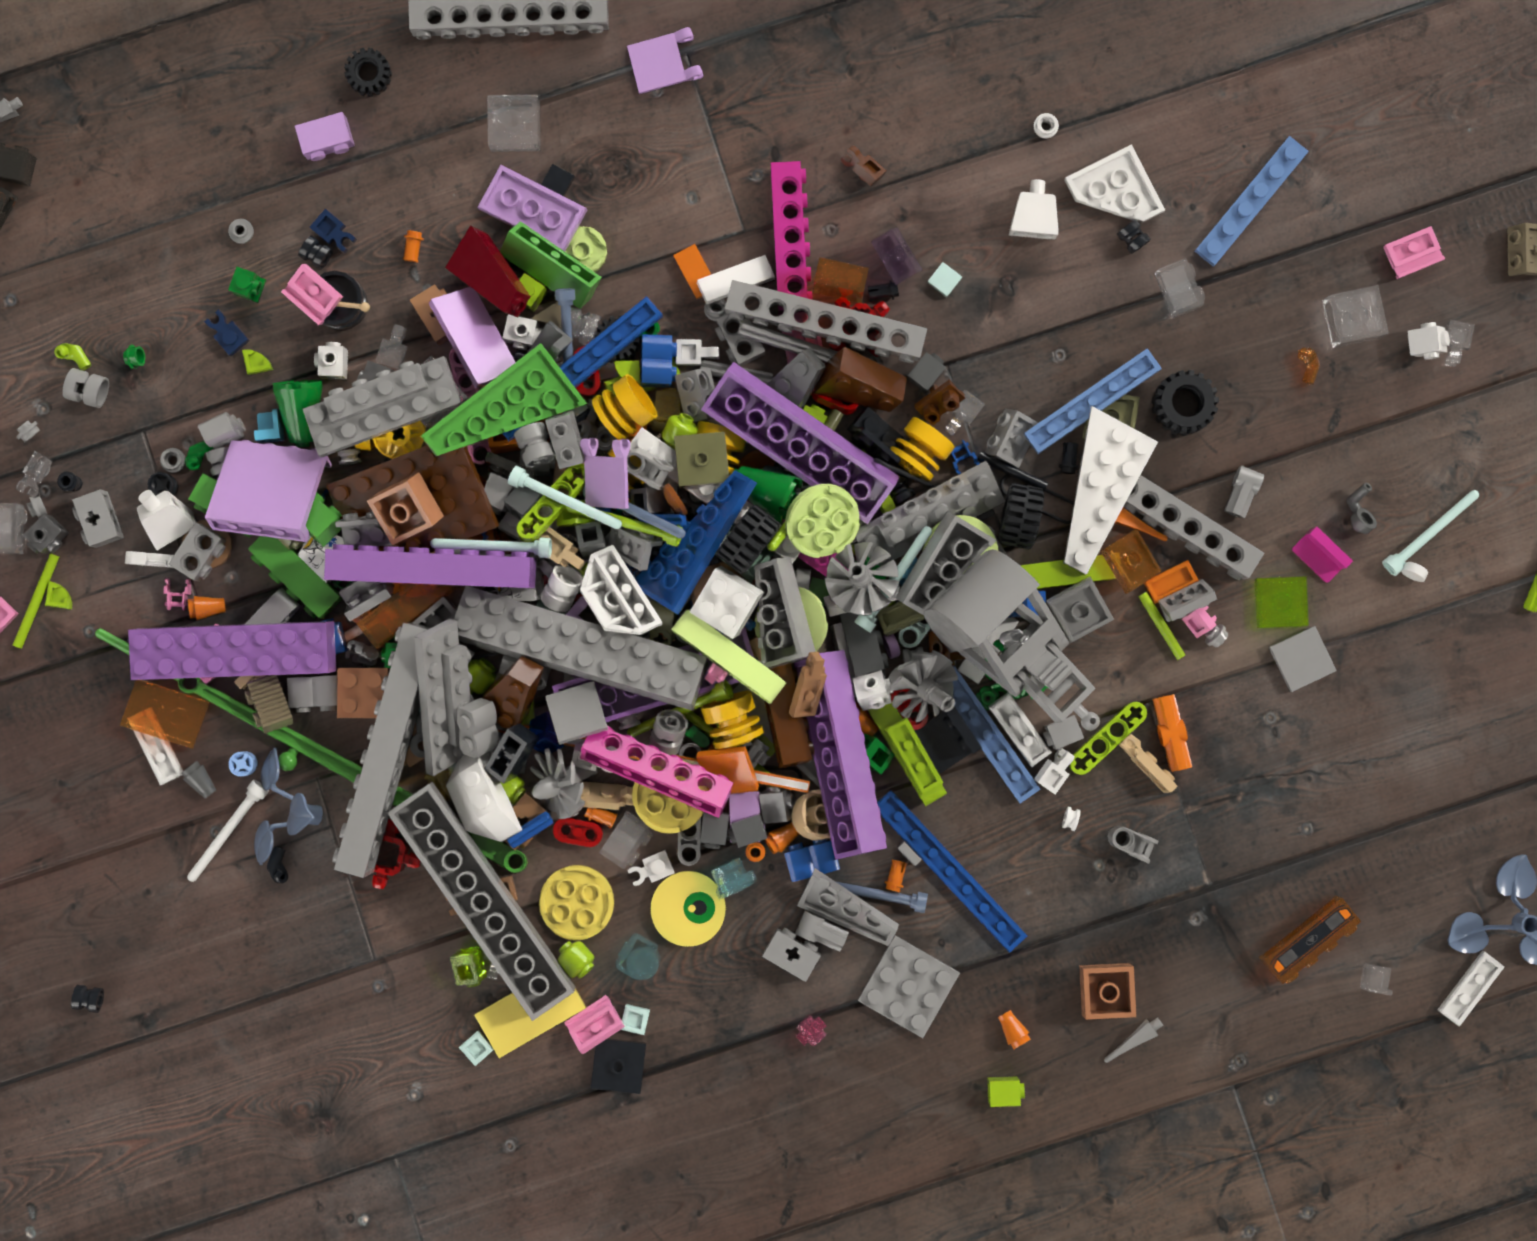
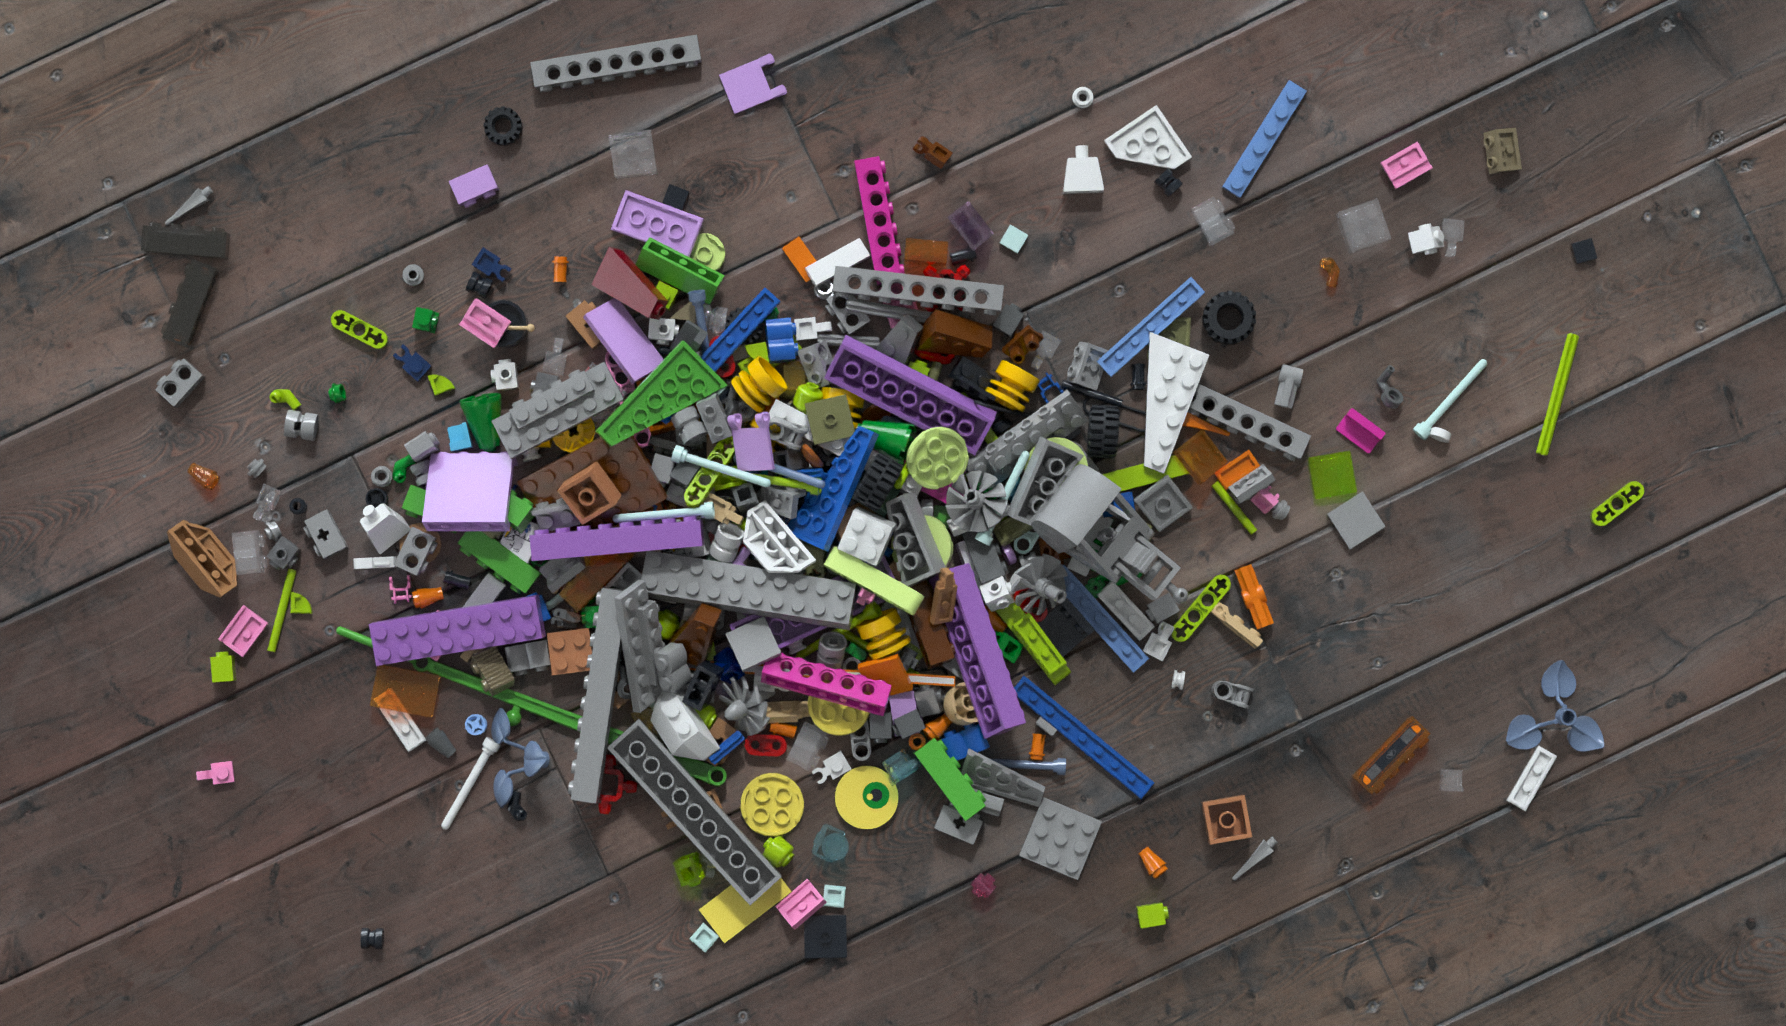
camera: 15 degrees left, 0 degrees up
none -> lime beam [331,310,388,349]
none -> black pin [443,570,471,590]
none -> bright green brick [914,738,986,822]

